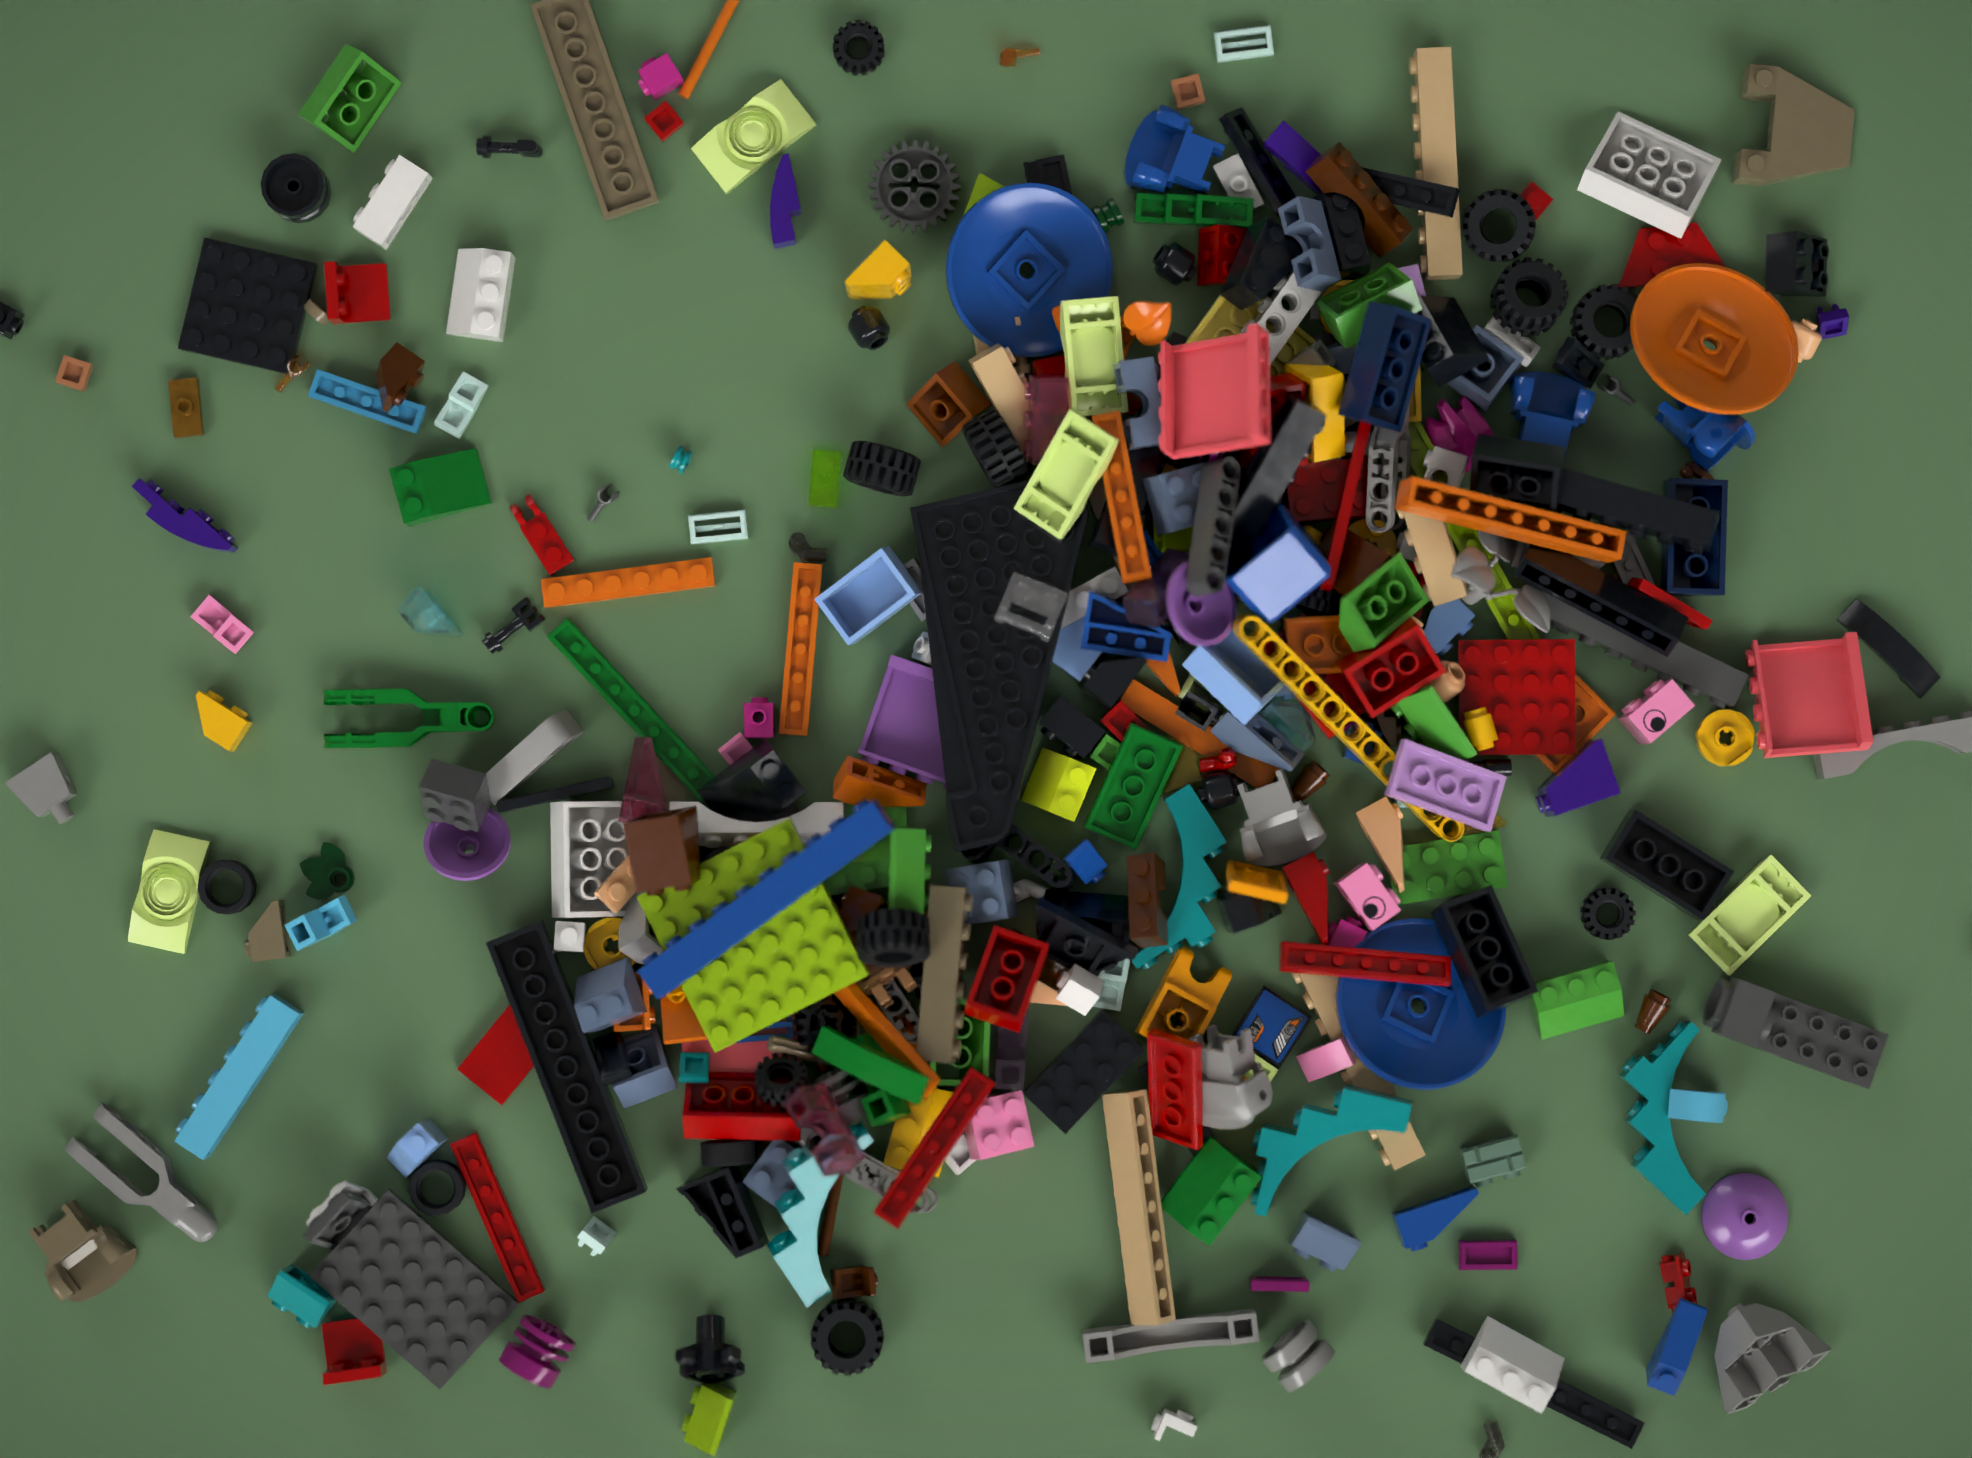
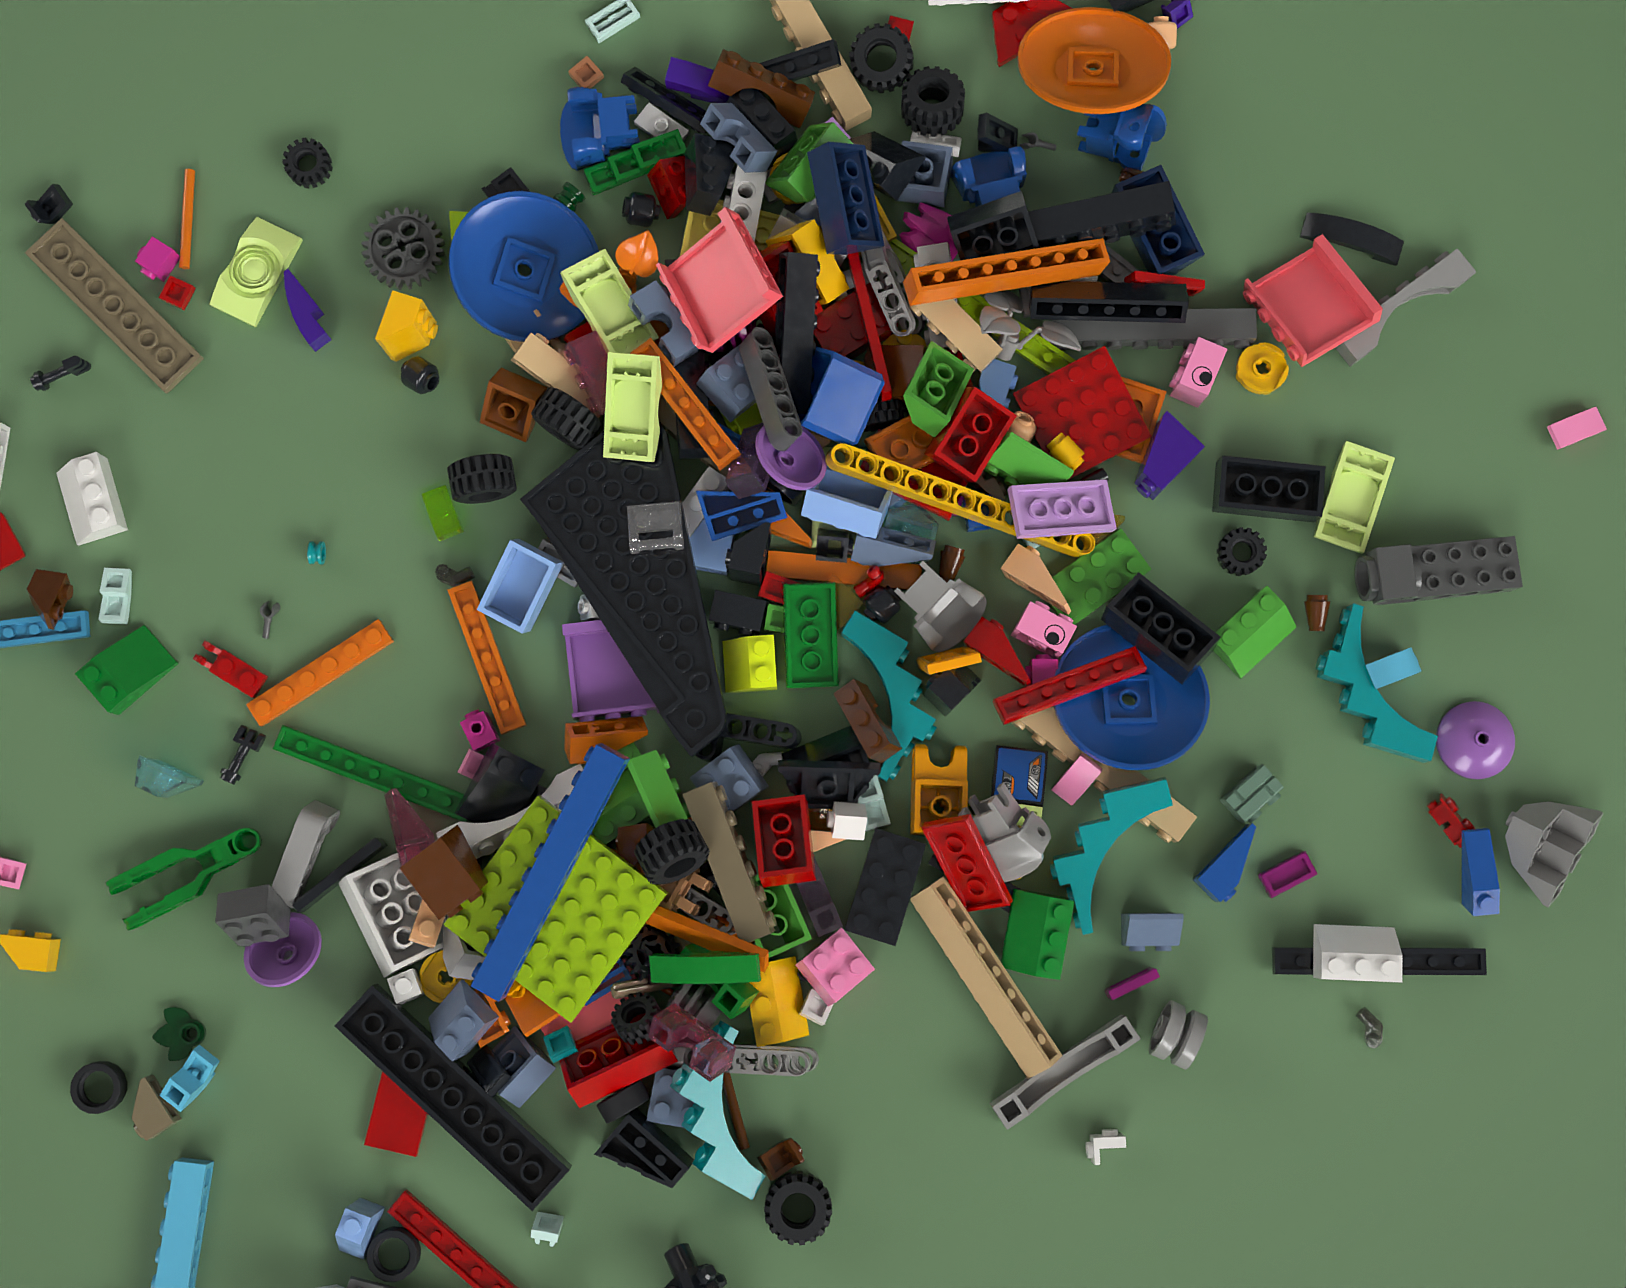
camera: 25 degrees left, 5 degrees down
yellowish green slope [128,829,211,954] -> none
light aqua tile [688,510,748,545] -> none
red tile [873,1067,996,1229] -> none
clear orange hand [1000,48,1040,67] -> none
blue slope [1063,839,1108,885] -> none
black tyre [1570,284,1638,360] -> none

